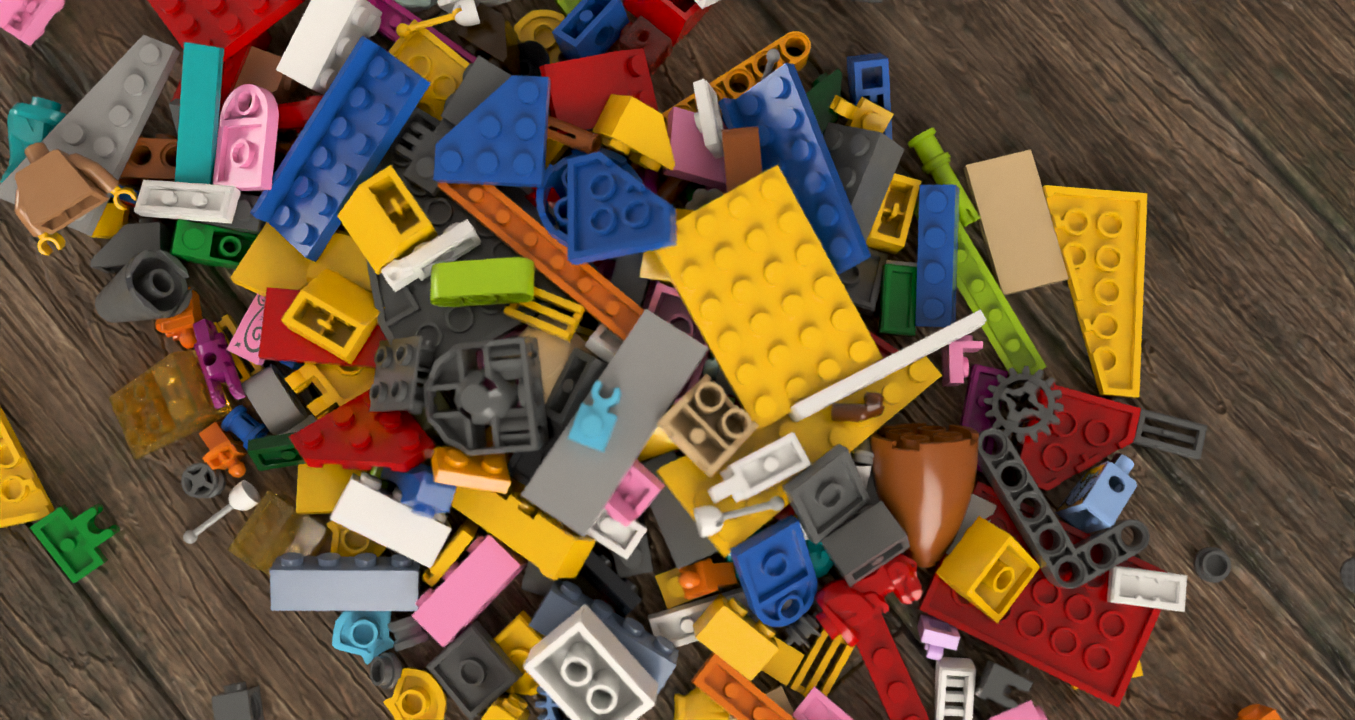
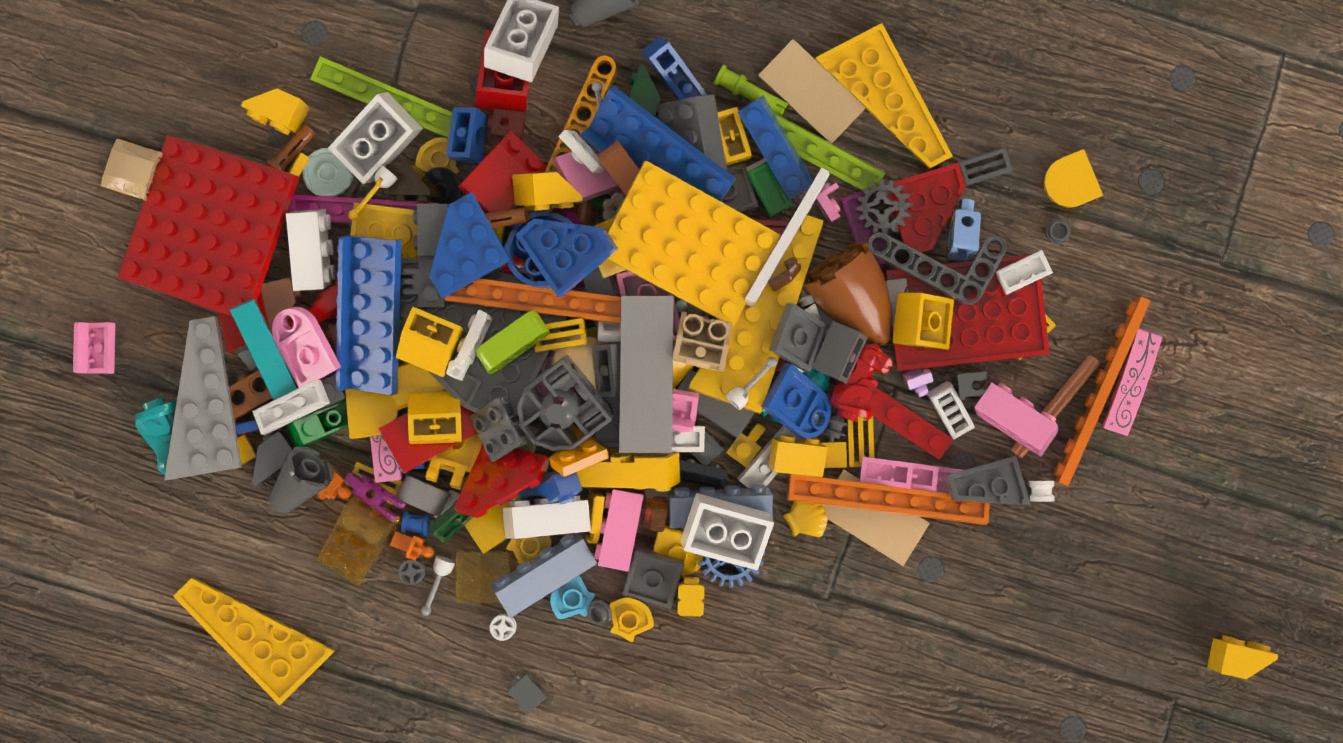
camera: 30 degrees left, 5 degrees up
medium nougat torso [14,142,138,255] -> none
green plate [29,503,120,584] -> none
dark grey wheel [387,616,430,652] -> none
medium azure plate [568,380,621,453] -> none
orange piece [678,558,738,600] -> none
white hinge [707,432,812,503] -> none
yellow plate [829,95,894,133] -> none
none -> white wheel [490,614,517,641]
none -> clear orange brick [644,496,667,532]
none -> yellow tile [1044,149,1103,208]

